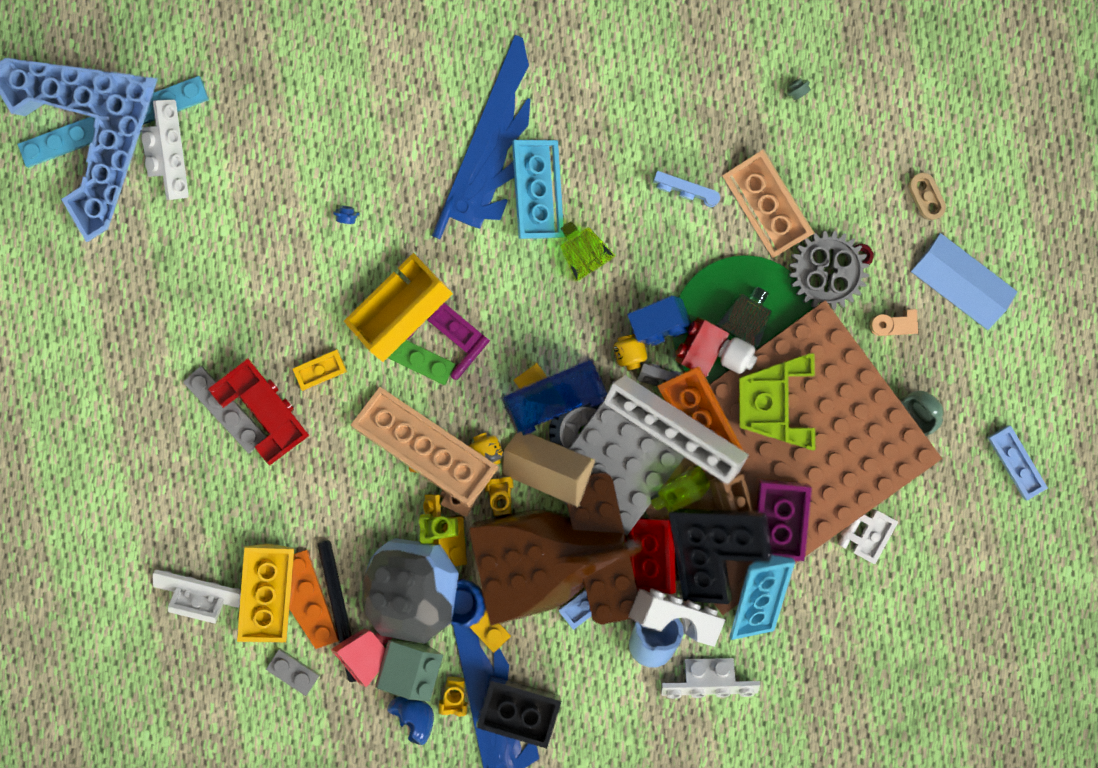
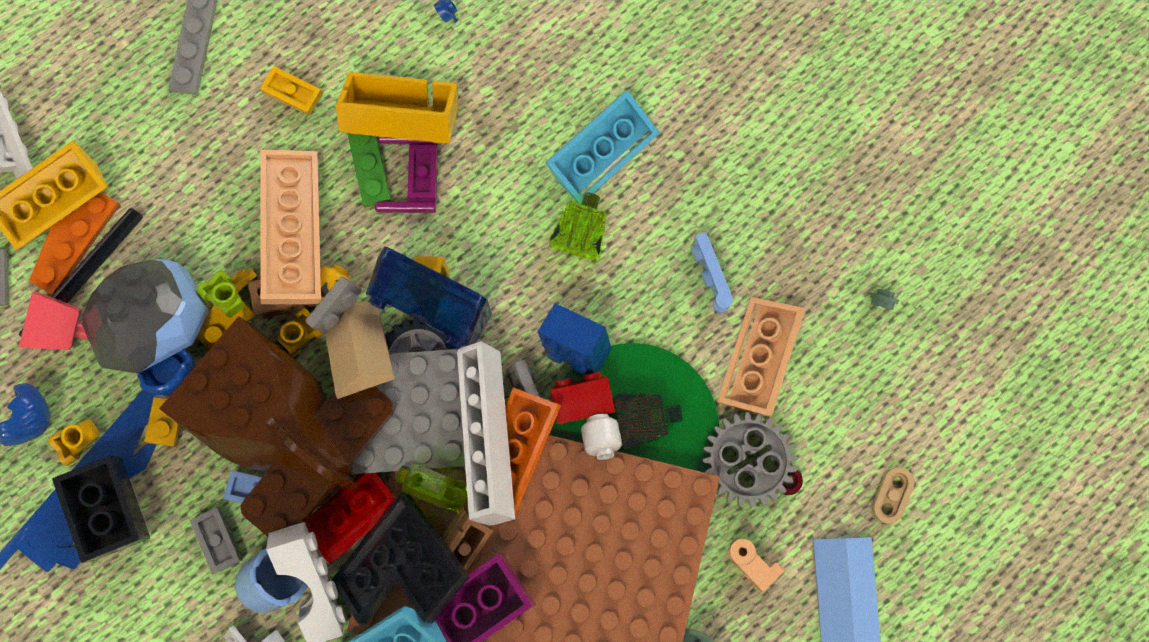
camera: 45 degrees right, 10 degrees down
red bracket [208,358,310,466] -> none
sand green slope [375,640,443,702] -> none
blue animal [432,35,531,239] -> none
yellow head [613,334,647,371] -> none
lime wing [739,353,815,450] -> none
none -> light grey plate [190,507,243,574]
none -> light grey plate [305,276,362,334]

